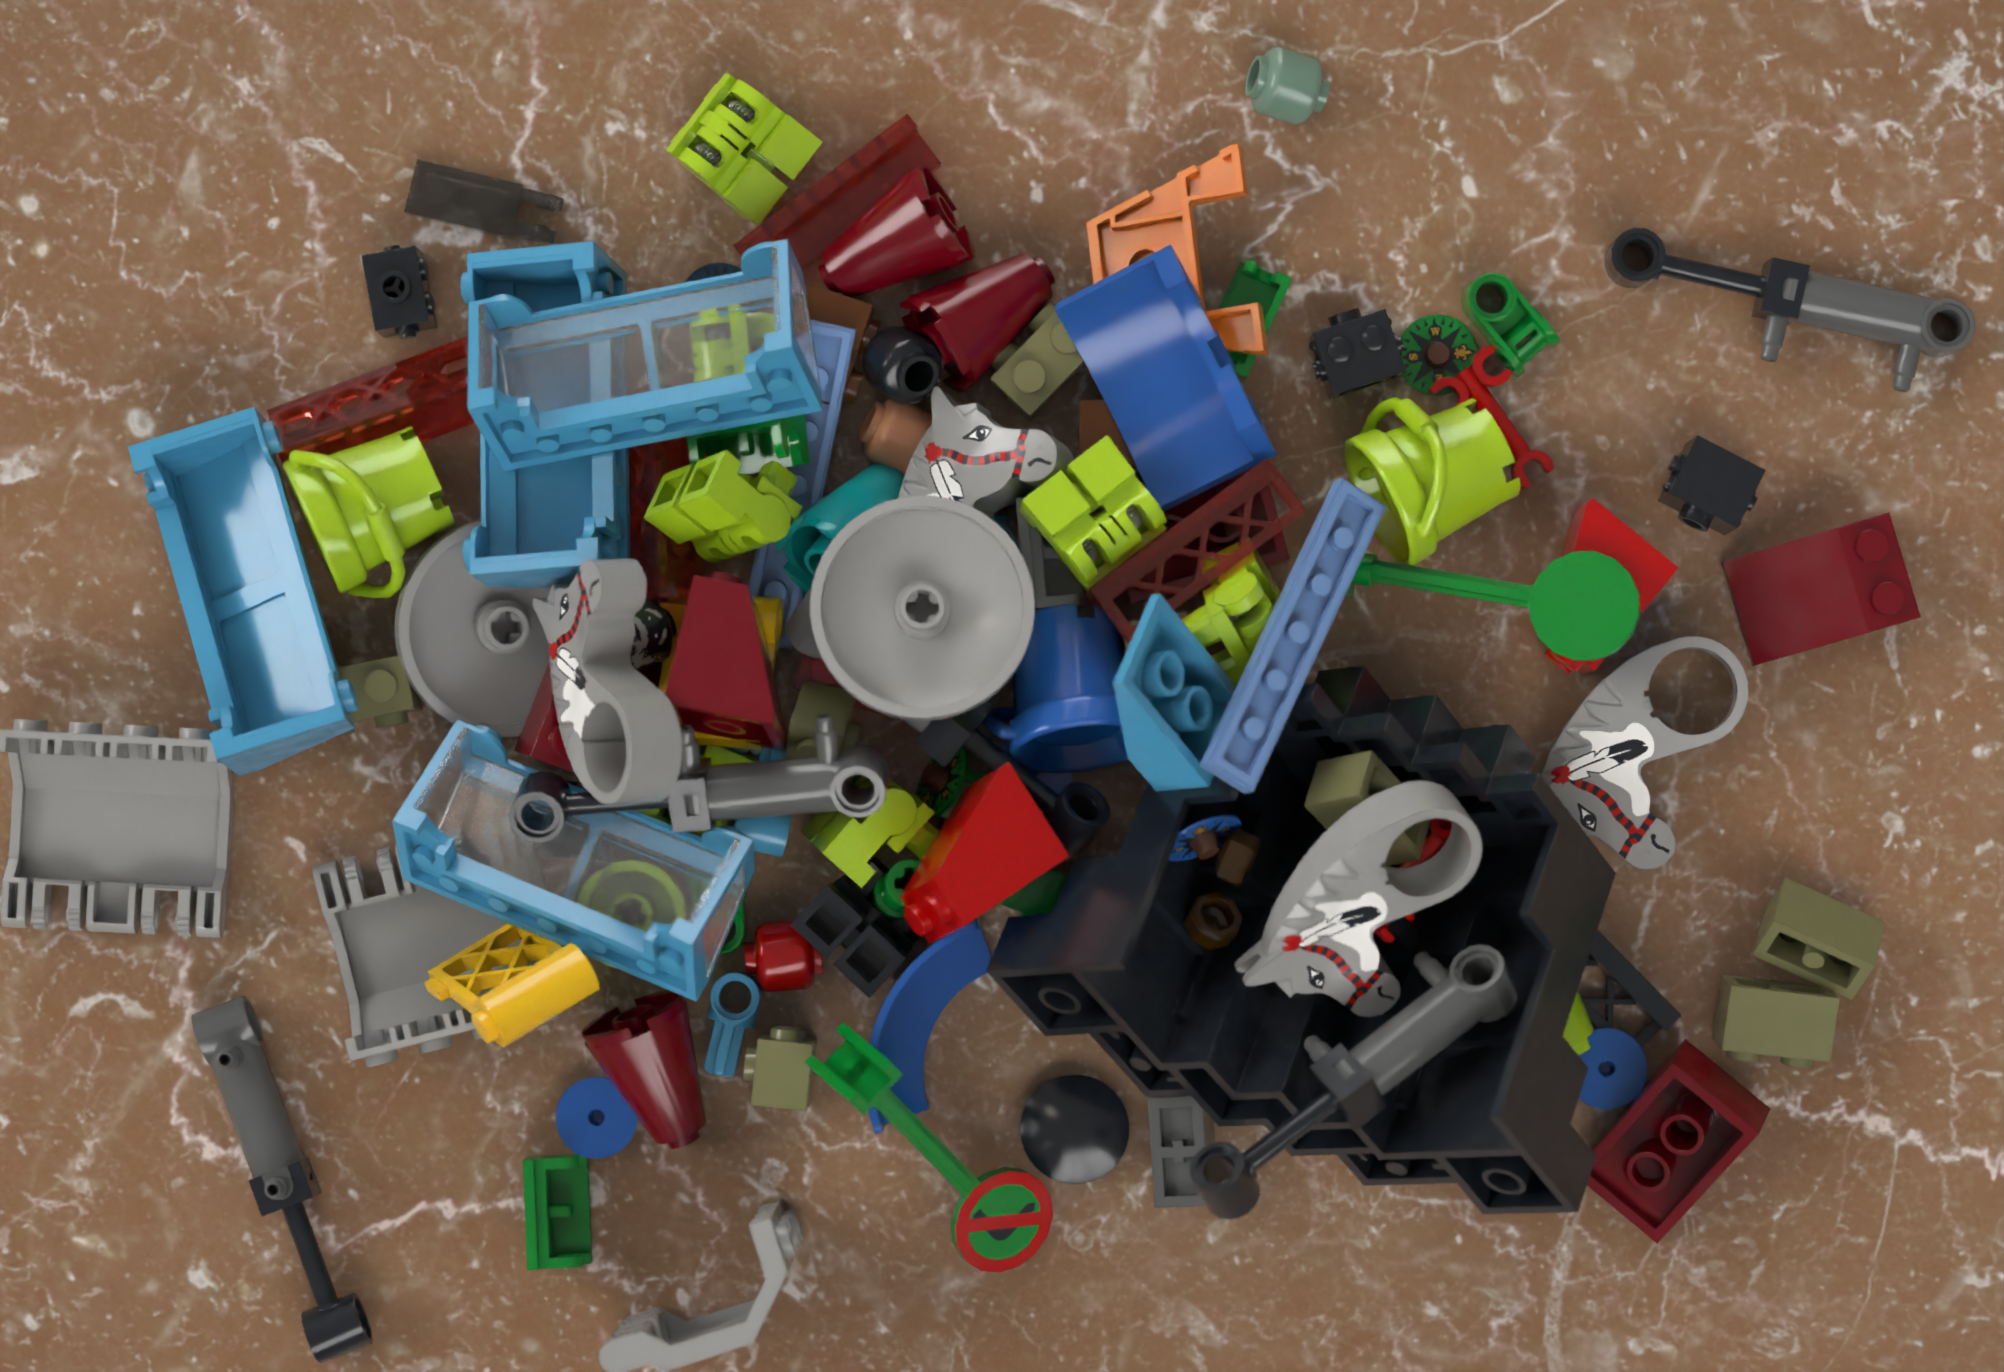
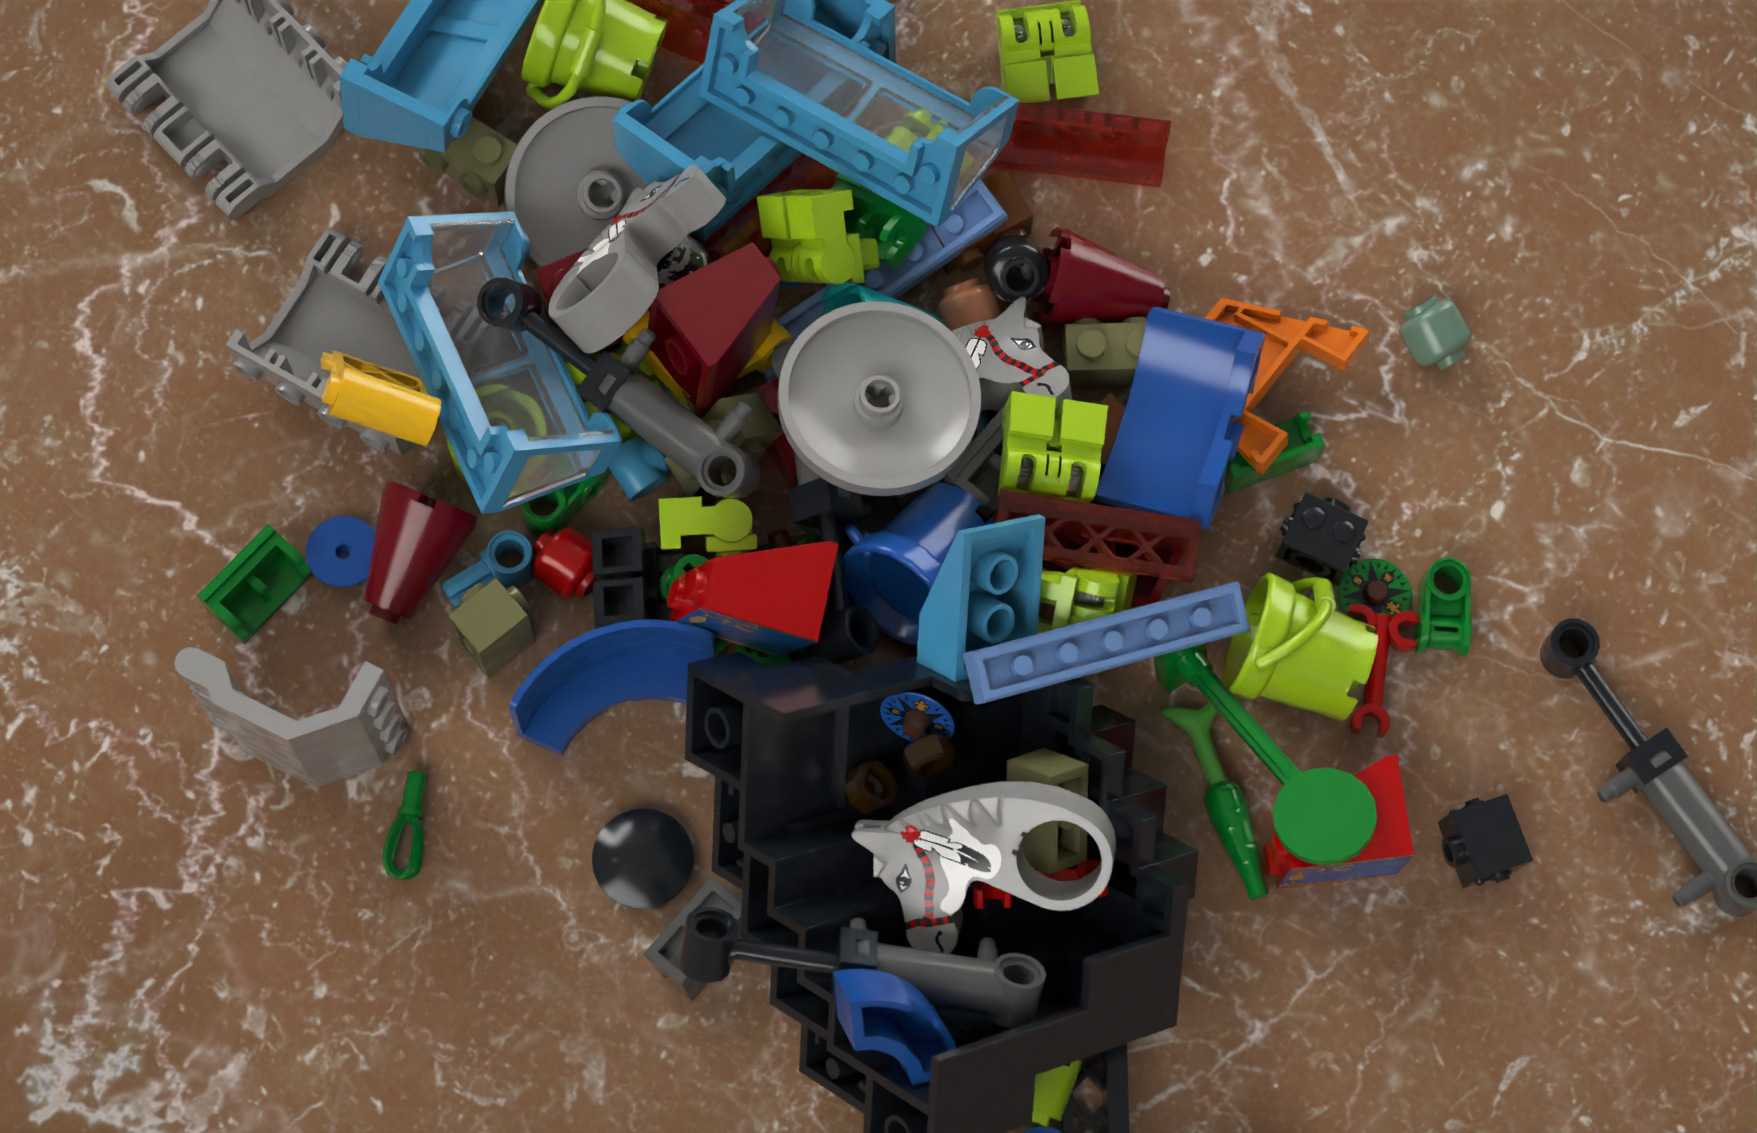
camera: 40 degrees right, 15 degrees down
piece [191,995,373,1363] -> none
green piece [804,1022,1053,1273] -> none
dark red cone [818,164,976,298] -> none
light grey animal [1541,636,1748,869] -> none
dark red slope [1721,512,1921,666] -> none
none -> green piece [382,771,427,880]
none -> blue brick [833,969,957,1085]
none -> green piece [1160,702,1269,901]

